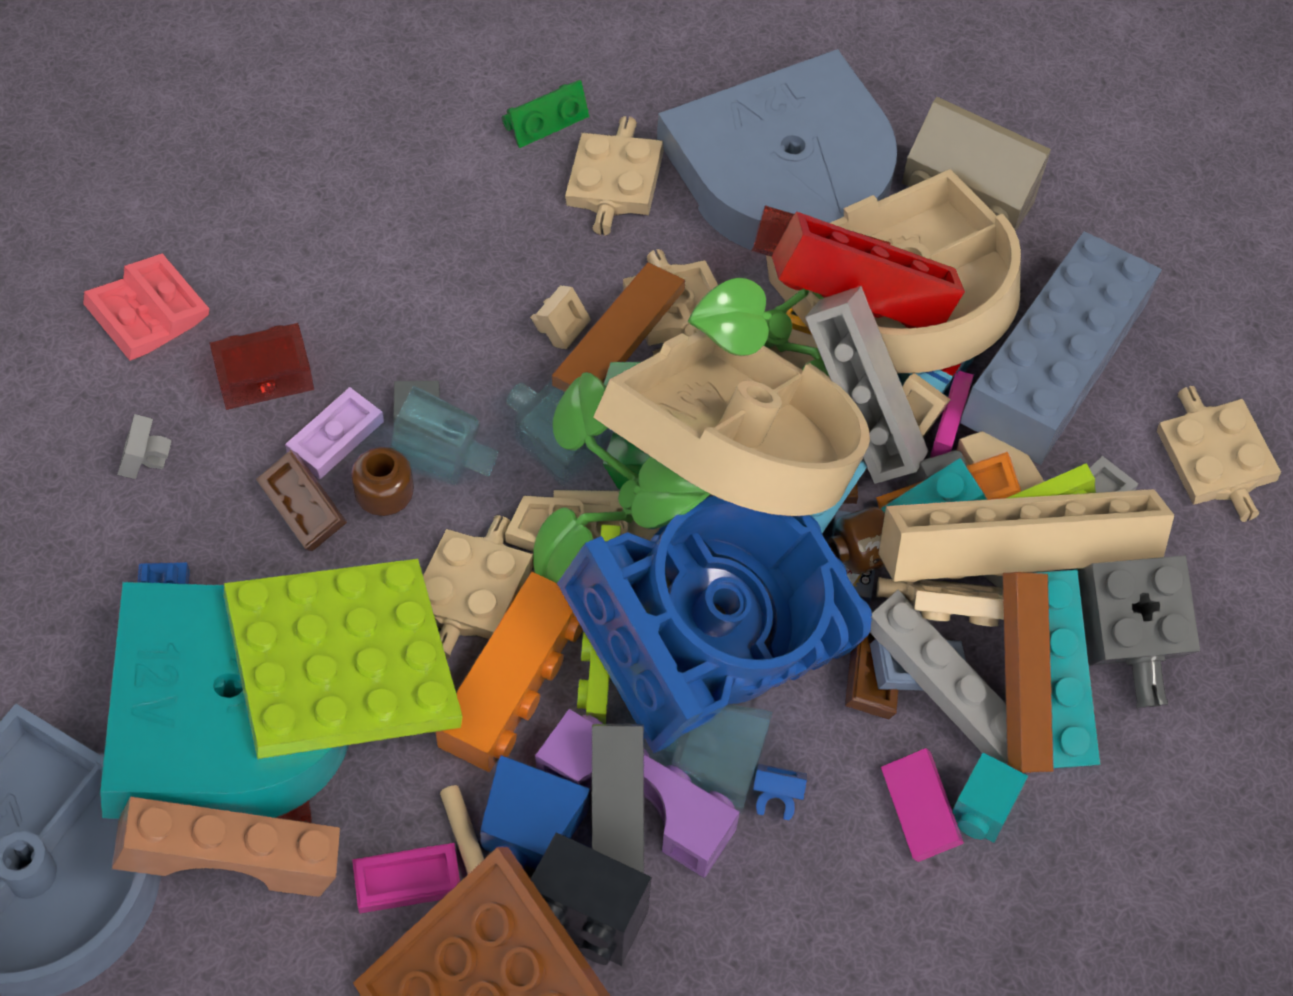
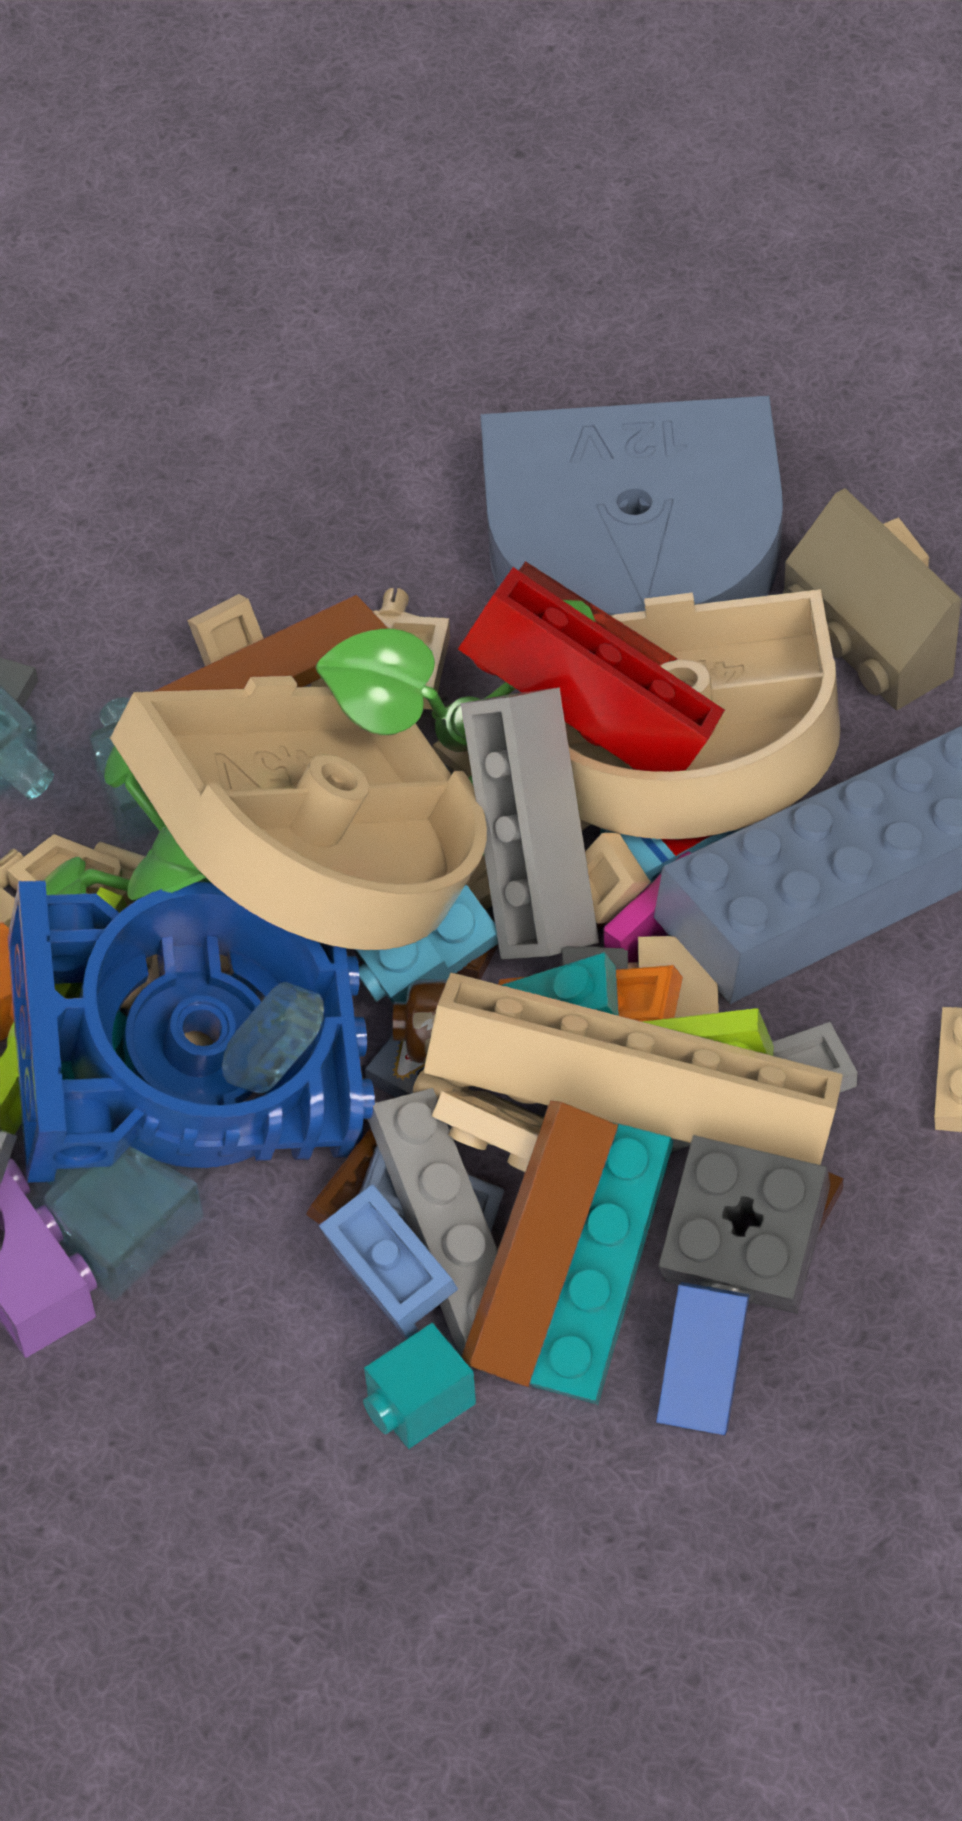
camera: 30 degrees right, 5 degrees down
green hinge [502,79,590,148] -> none
tan plate [565,116,664,235] -> none
blue tile [753,764,807,820] -> none
dark pink tile [881,748,964,862] -> none
none -> clear light blue beam [222,982,324,1094]
none -> medium blue panel [319,1184,458,1340]
none -> tile [656,1282,750,1435]

